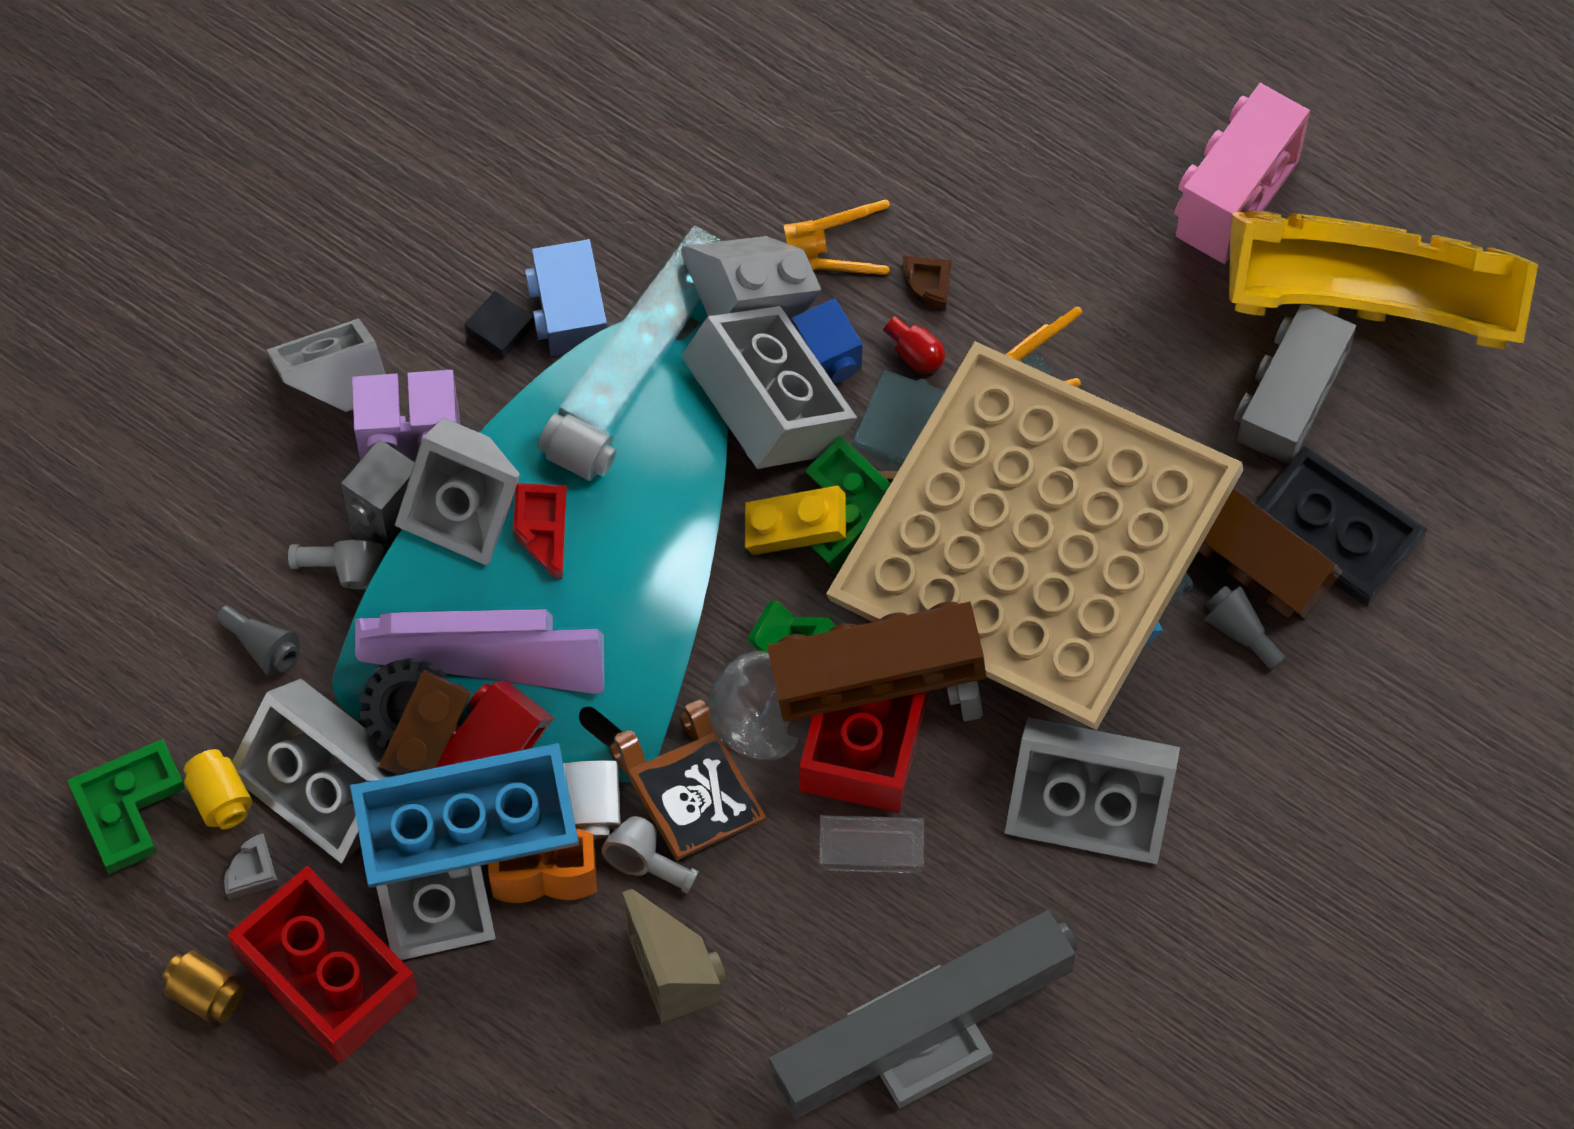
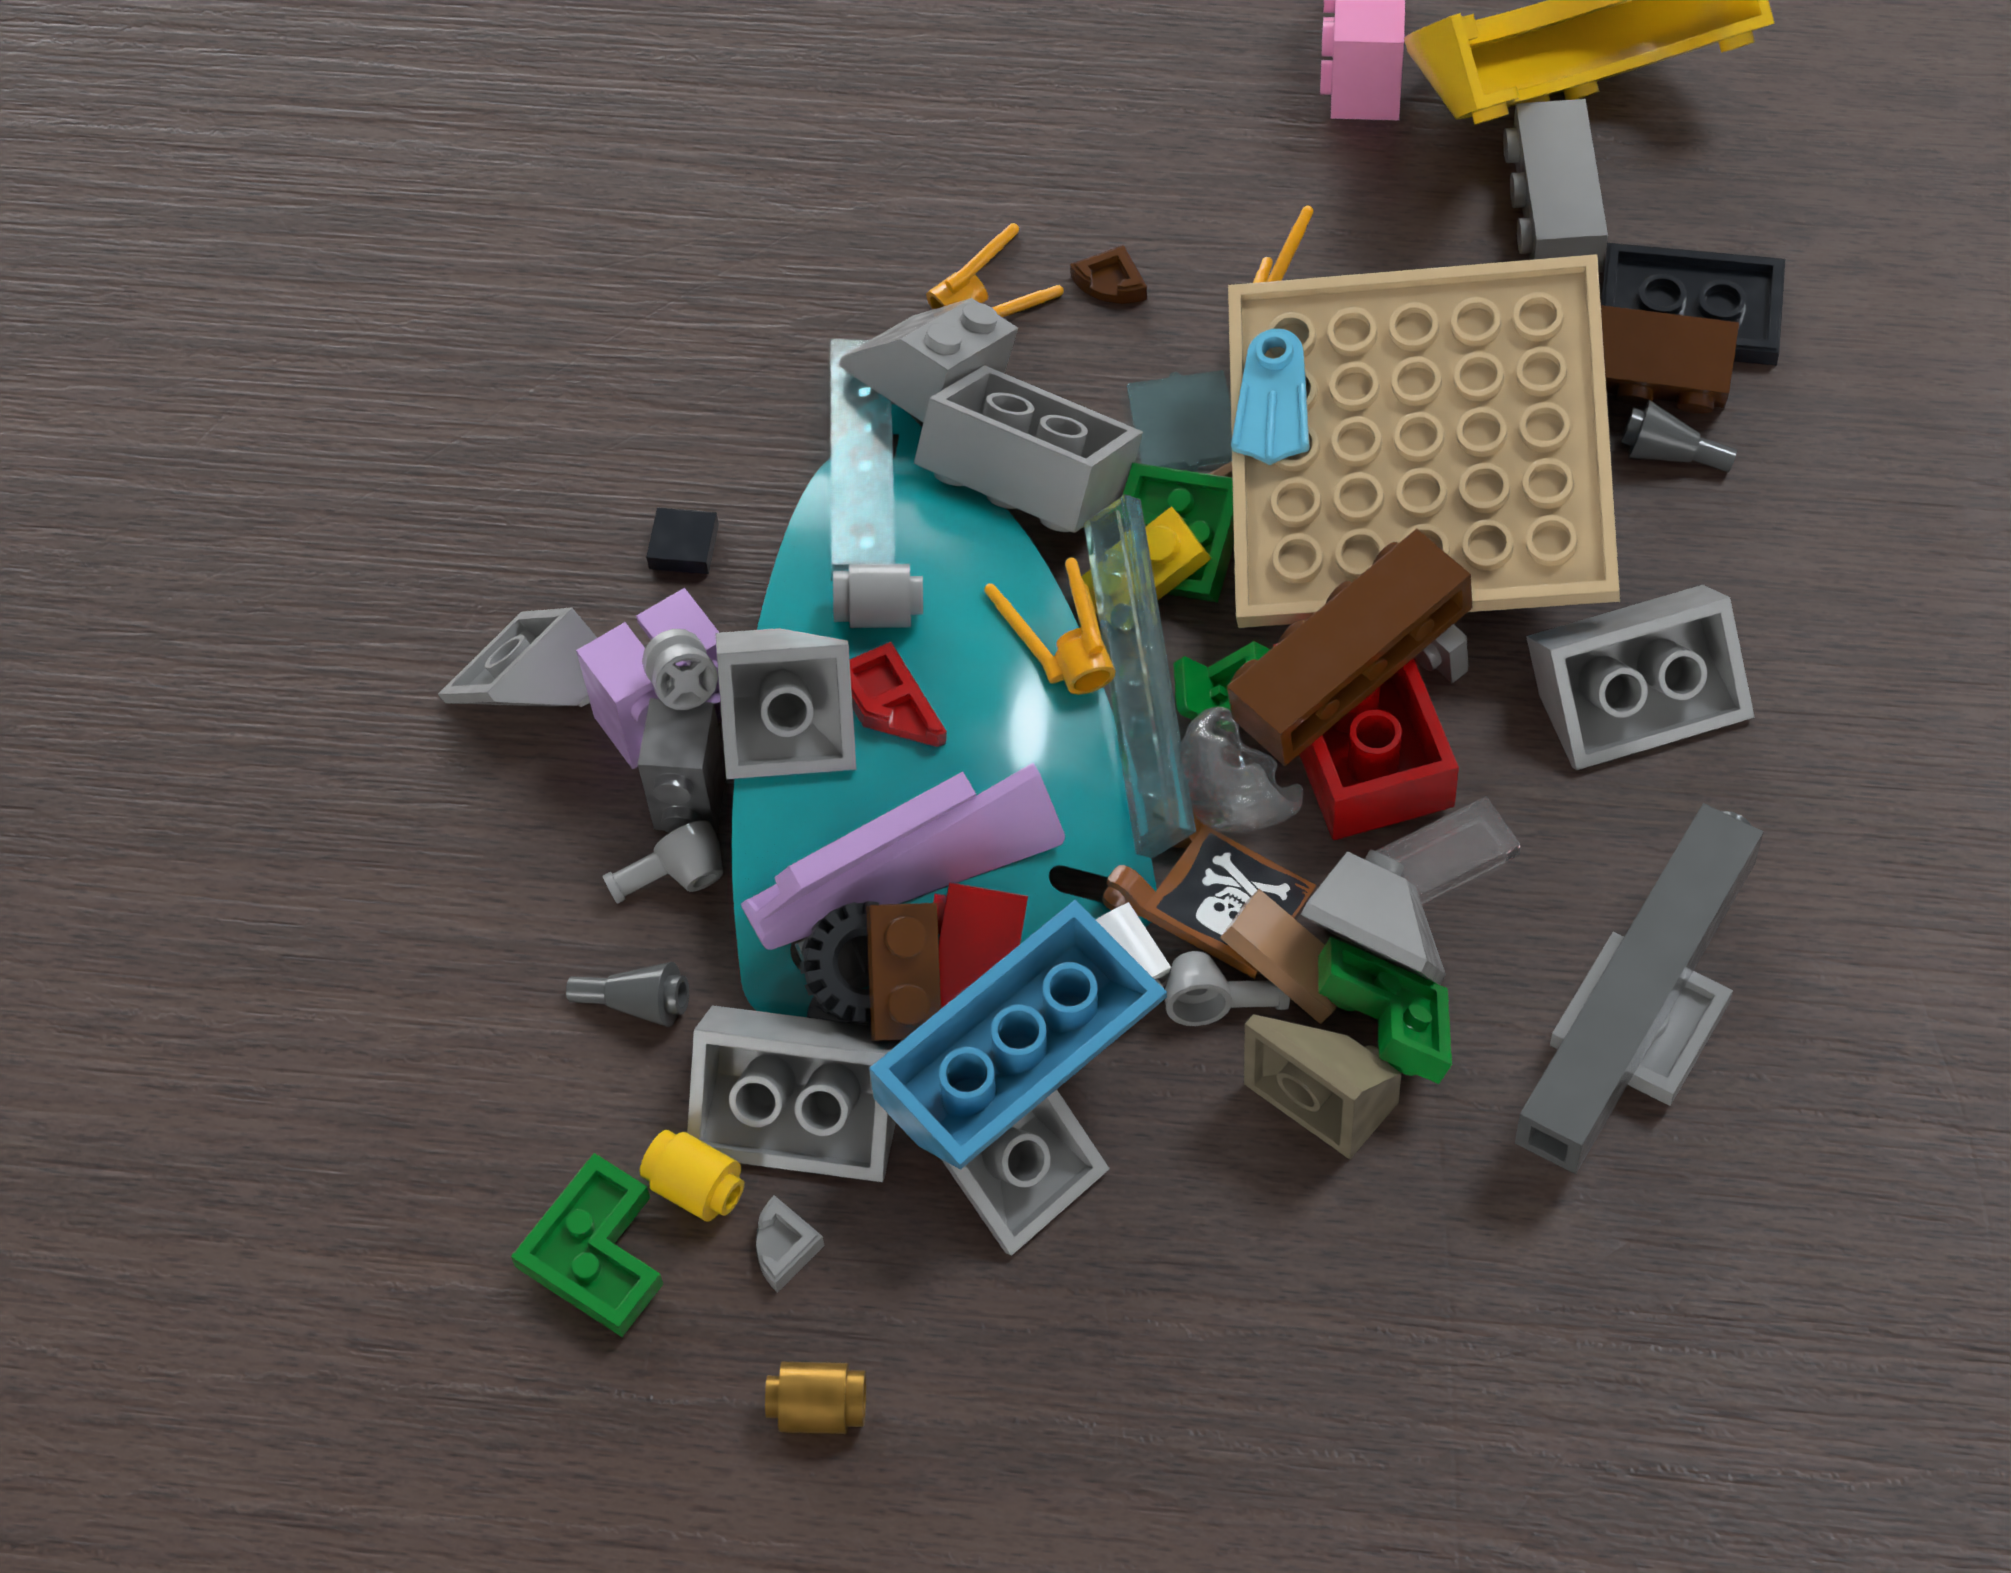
camera: 25 degrees left, 5 degrees down
red brick [227,865,419,1065] -> none
orange brick [488,829,597,903] -> none
light blue brick [525,239,607,357] -> none
blue brick [791,298,863,383] -> none
red cylinder [883,316,945,374] -> none
none -> light grey wheel [642,629,718,710]
none -> light orange plant [984,557,1116,695]
none -> clear light blue tile [1084,494,1196,859]
none -> medium nougat tile [1220,889,1337,1024]
none -> medium azure piece [1231,329,1310,465]
none -> light grey slope [1301,849,1446,985]
none -> green plate [1318,937,1452,1084]

